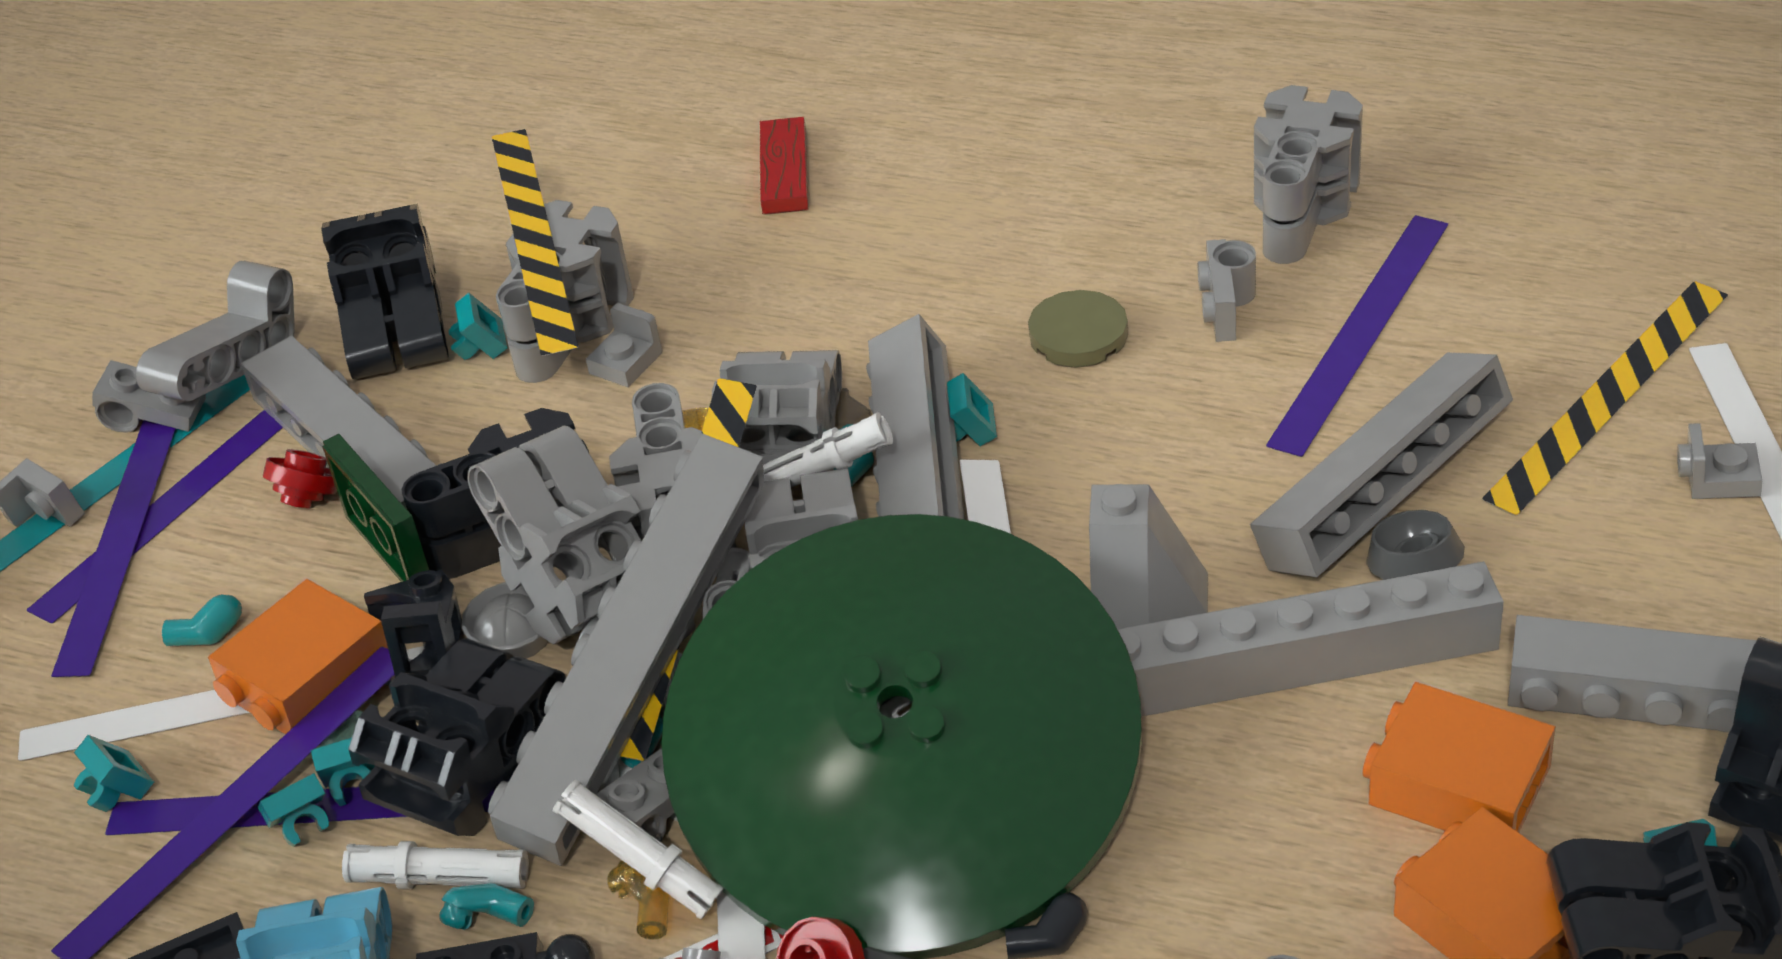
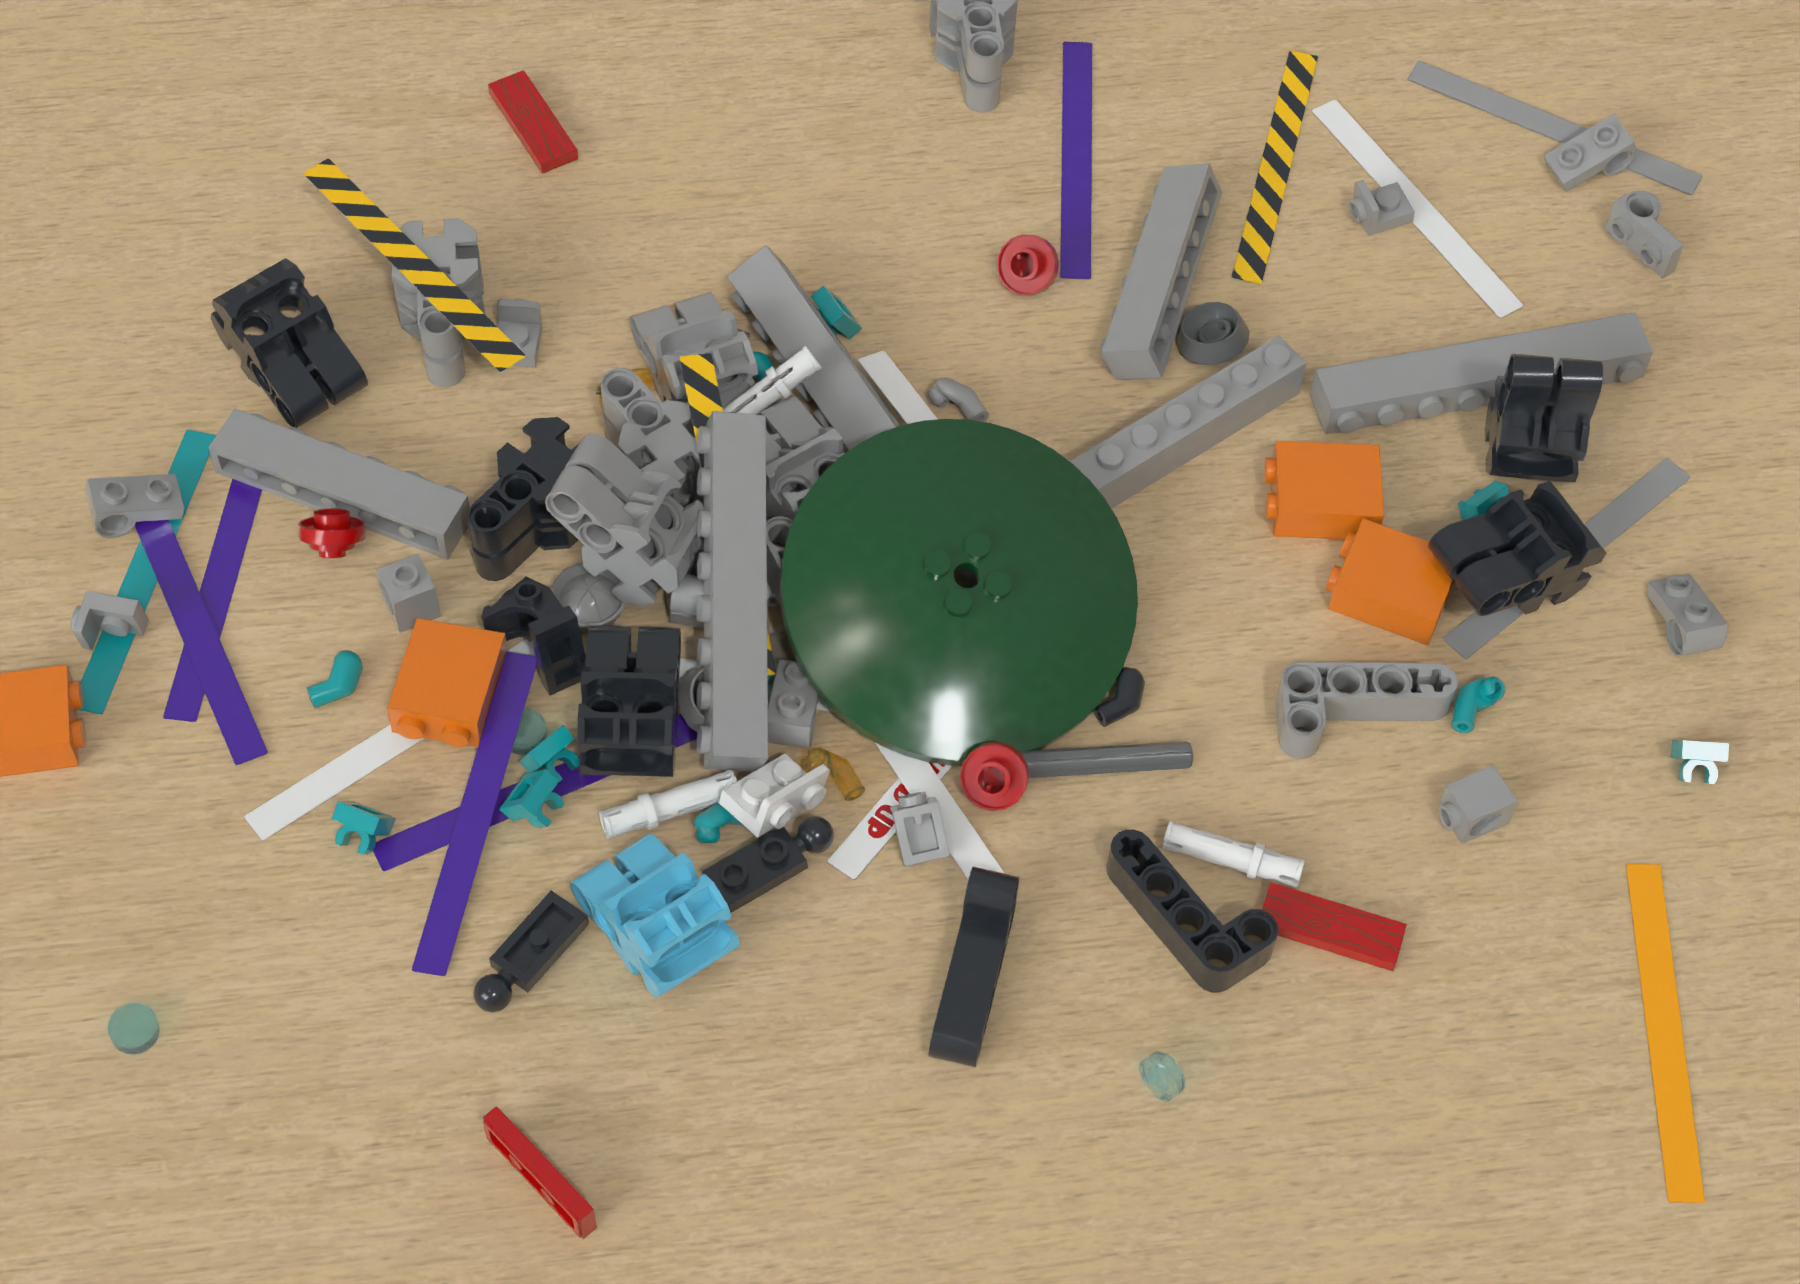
camera: 35 degrees left, 15 degrees up
light grey beam [136,261,295,401] -> none
dark green tile [322,433,429,582] -> none
teal tile [448,293,508,360] -> none
white pin [552,779,723,920] -> none
olive tile [1028,290,1128,367] -> none
light grey slope [1089,484,1208,629] -> none
light grey plate [1197,239,1256,342] -> none
none -> light grey brick [376,554,441,633]
none -> white bracket [718,754,830,838]
none -> light grey arm [928,377,989,422]
none -> plate [997,234,1059,295]

